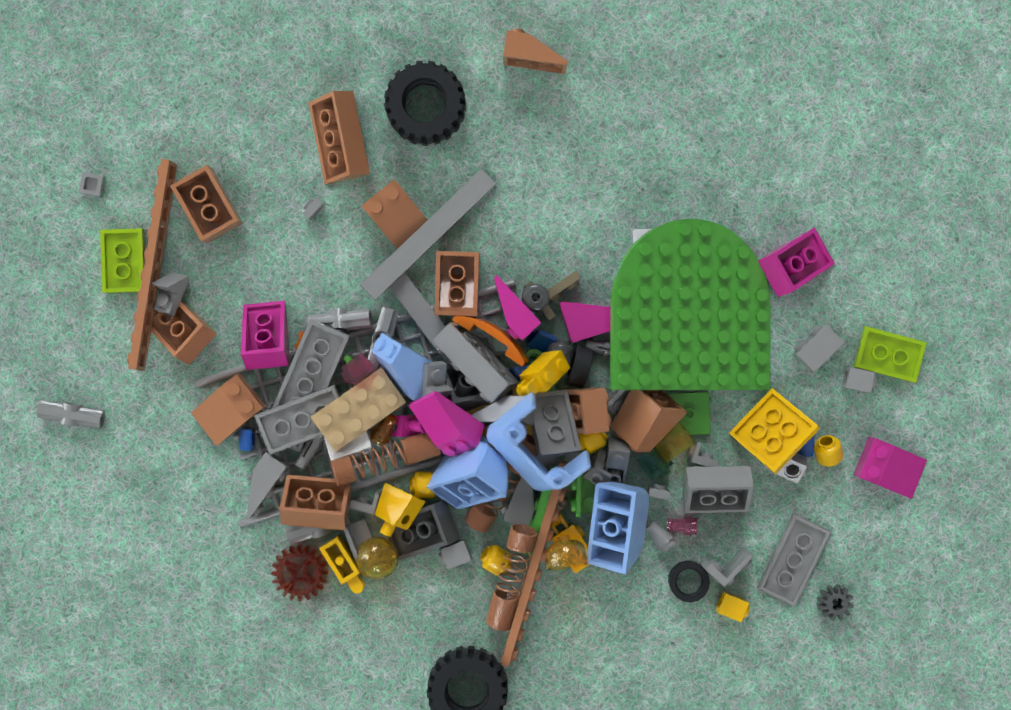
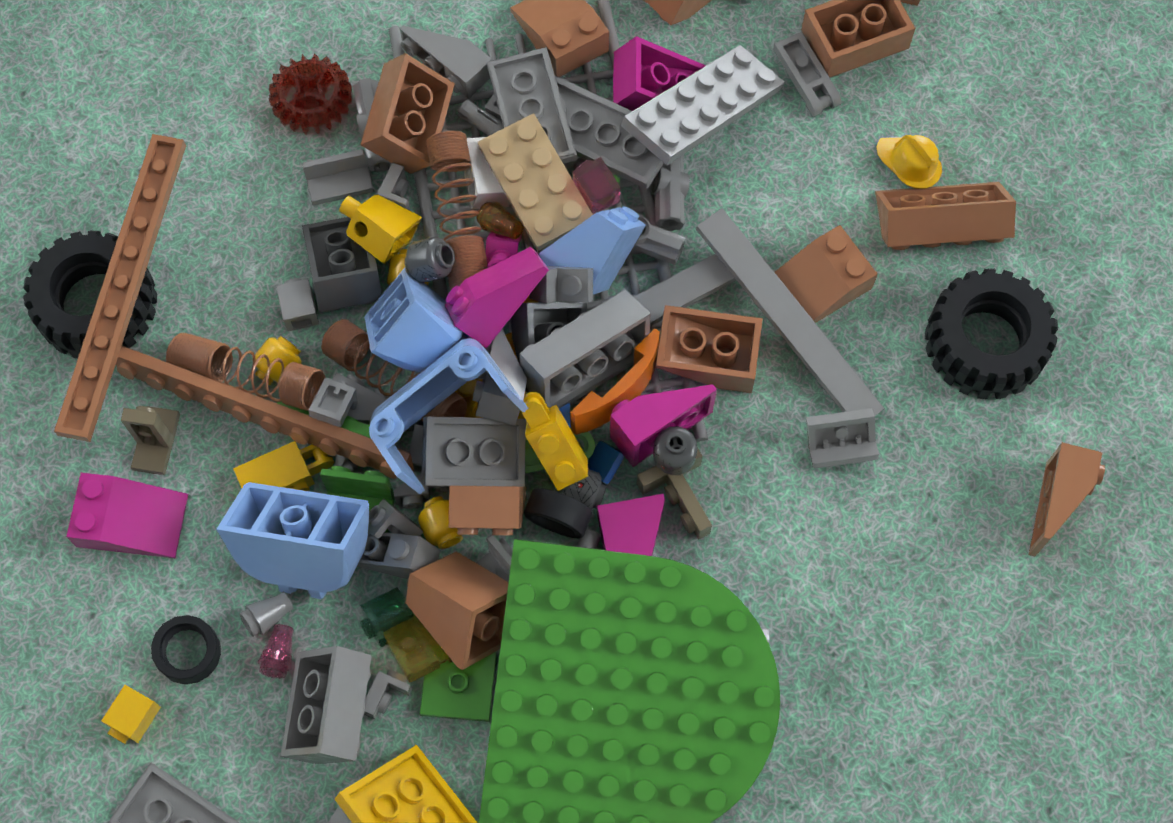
camera: 95 degrees right, 20 degrees down
blue slope [239,428,255,451] -> none
light grey plate [303,197,325,221] -> none
yellow brick [319,534,365,594] -> none
clear yellow cylinder [356,537,399,580] -> none
clear yellow cylinder [545,535,588,570] -> none
light grey plate [647,483,671,500] -> none
light grey bracket [699,548,753,587] -> none
none -> nougat plate [54,134,186,442]
none -> dark pink slope [66,472,188,558]
none -> dark tan bracket [121,406,180,475]
none -> light grey bracket [309,378,358,427]
none -> dark grey head [405,237,455,283]
none -> plate [620,45,785,165]
none -> light grey plate [773,32,842,117]
none -> light grey bracket [806,408,879,468]
none -> yellow piece [876,135,942,189]

